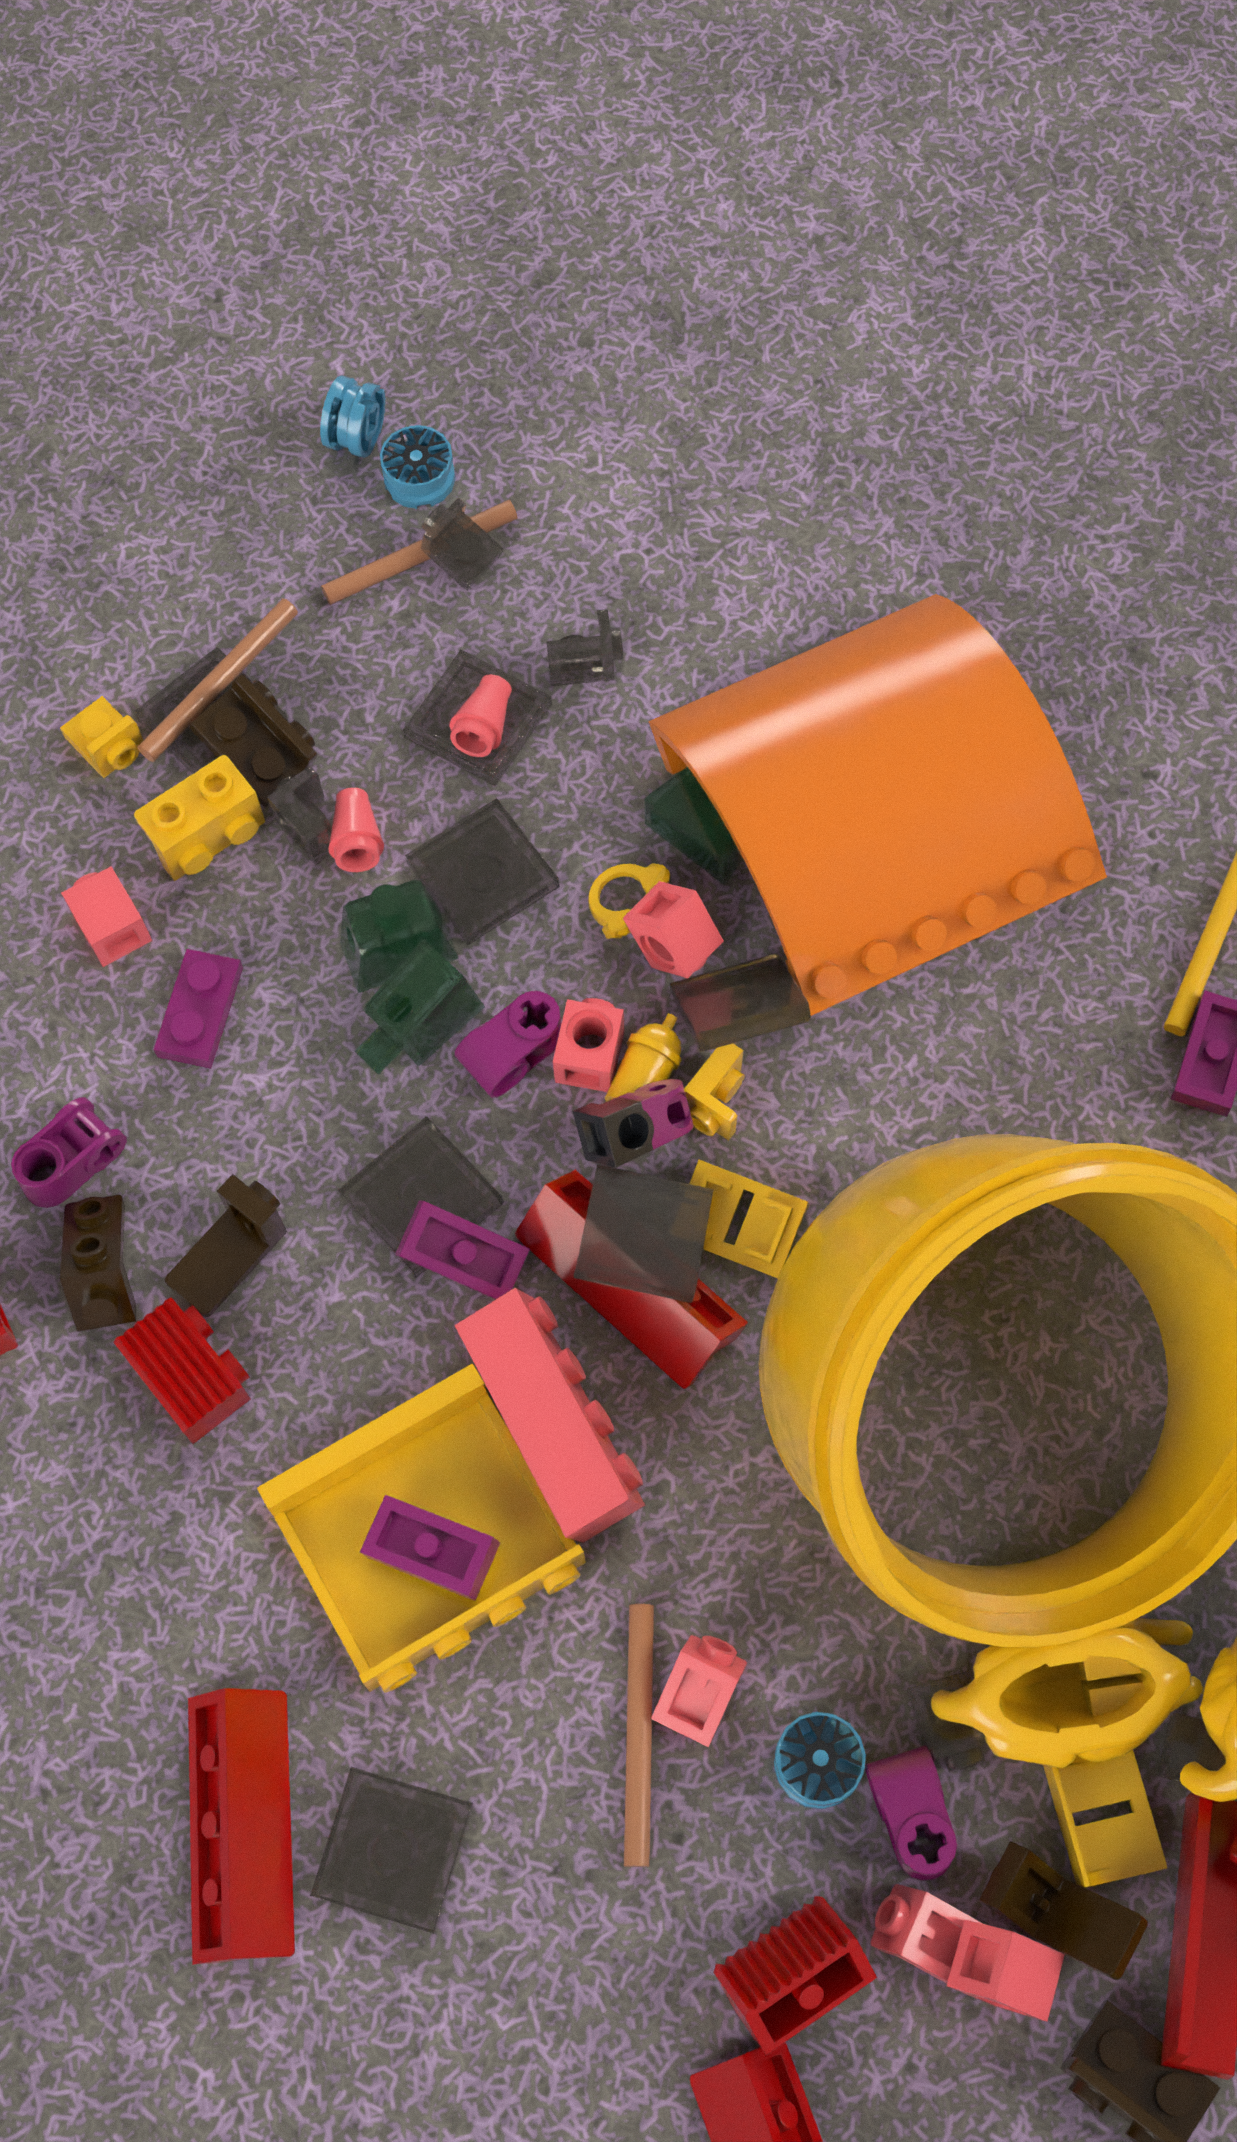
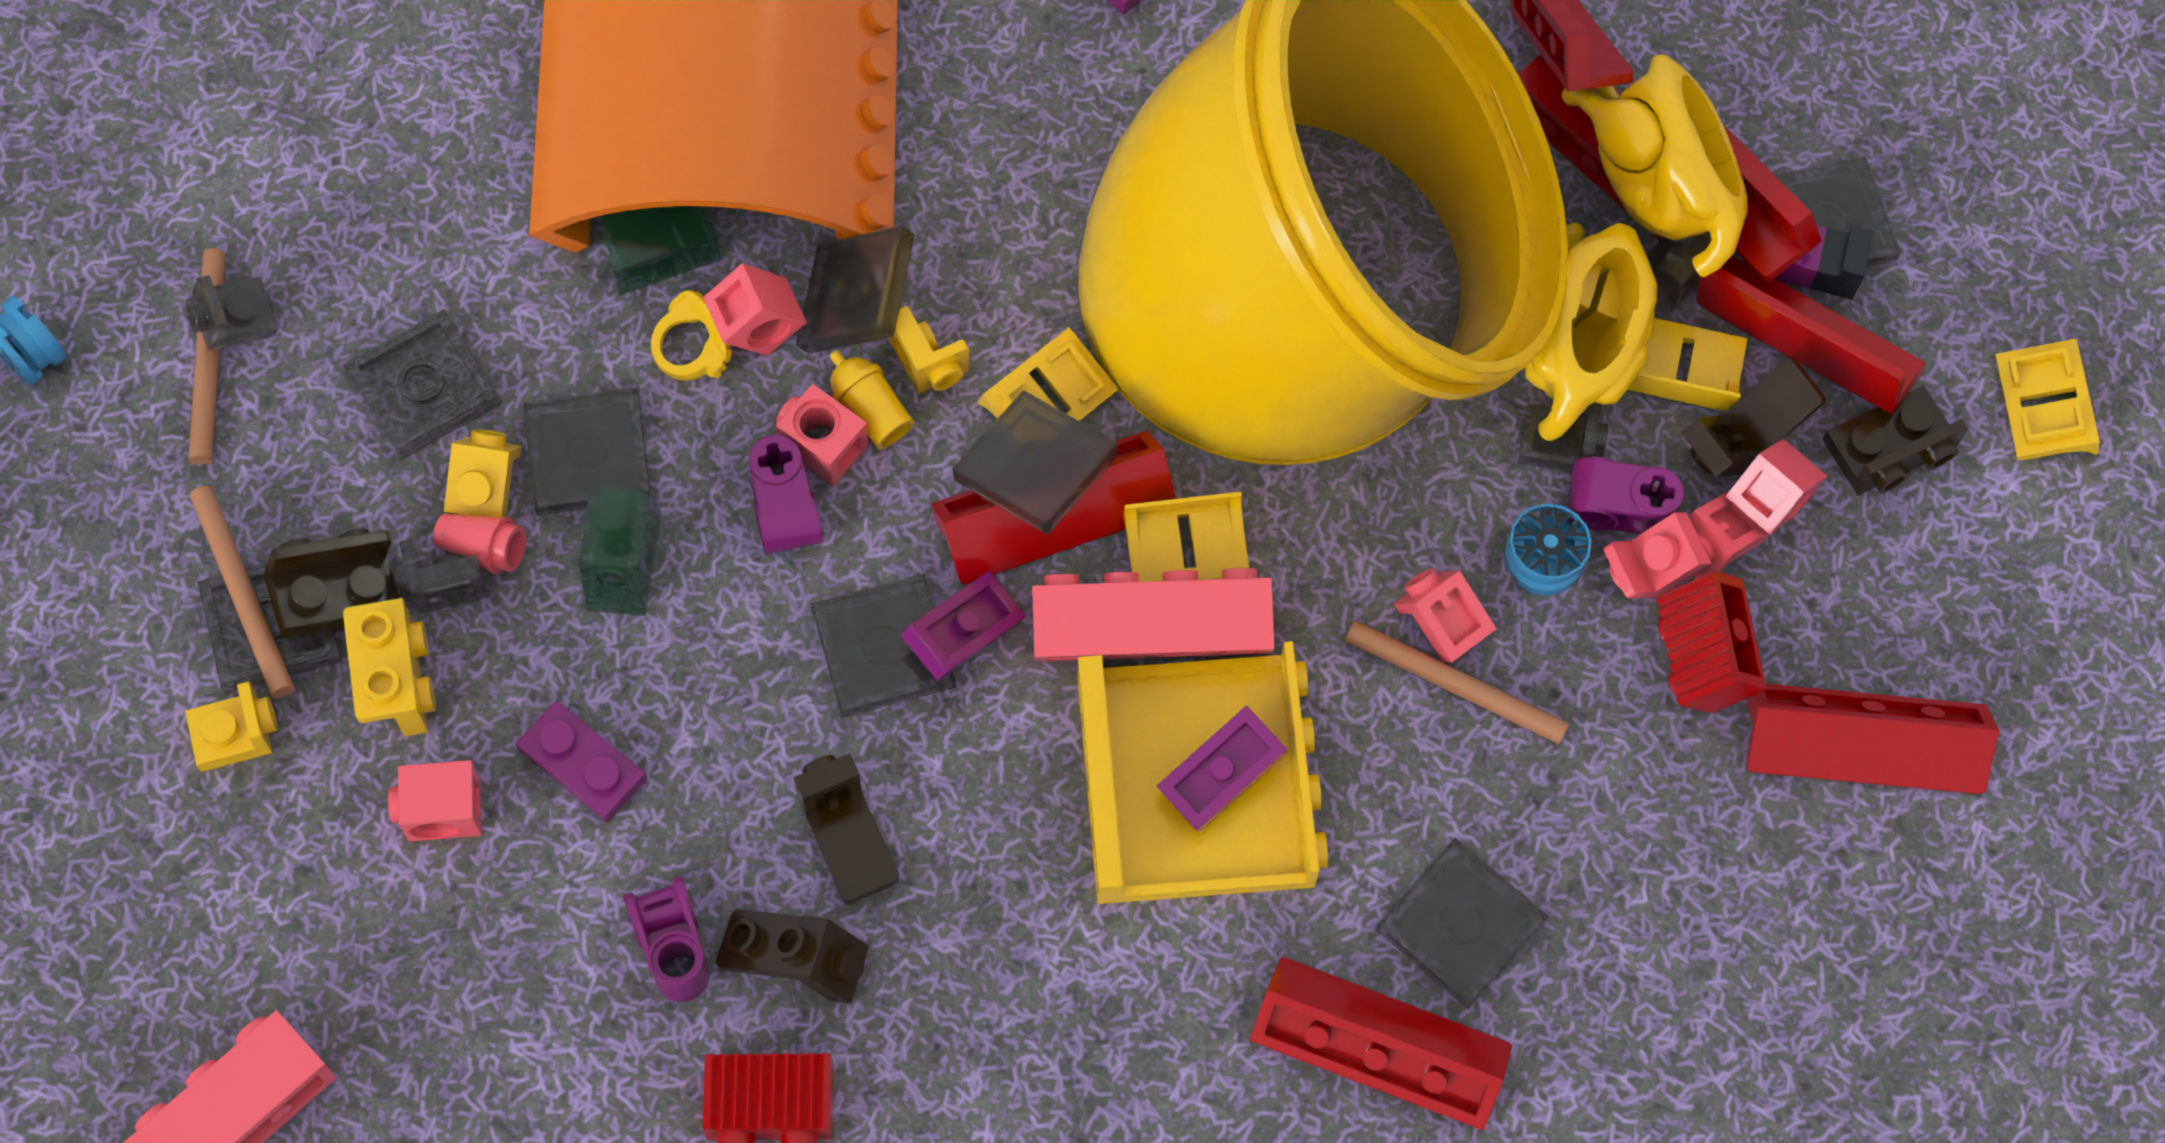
camera: 70 degrees left, 0 degrees up
red brick [113,1297,251,1444] -> none
clear green torso [354,939,485,1075] -> none
dark azure wheel [380,425,455,509] -> none
coral cone [450,674,512,757] -> none
clear smoke bracket [546,609,623,687] -> none
black leg [572,1079,693,1168] -> none
none -> yellow bracket [443,429,522,517]
none -> yellow piece [1123,491,1249,582]
none -> coral bracket [1604,512,1711,599]

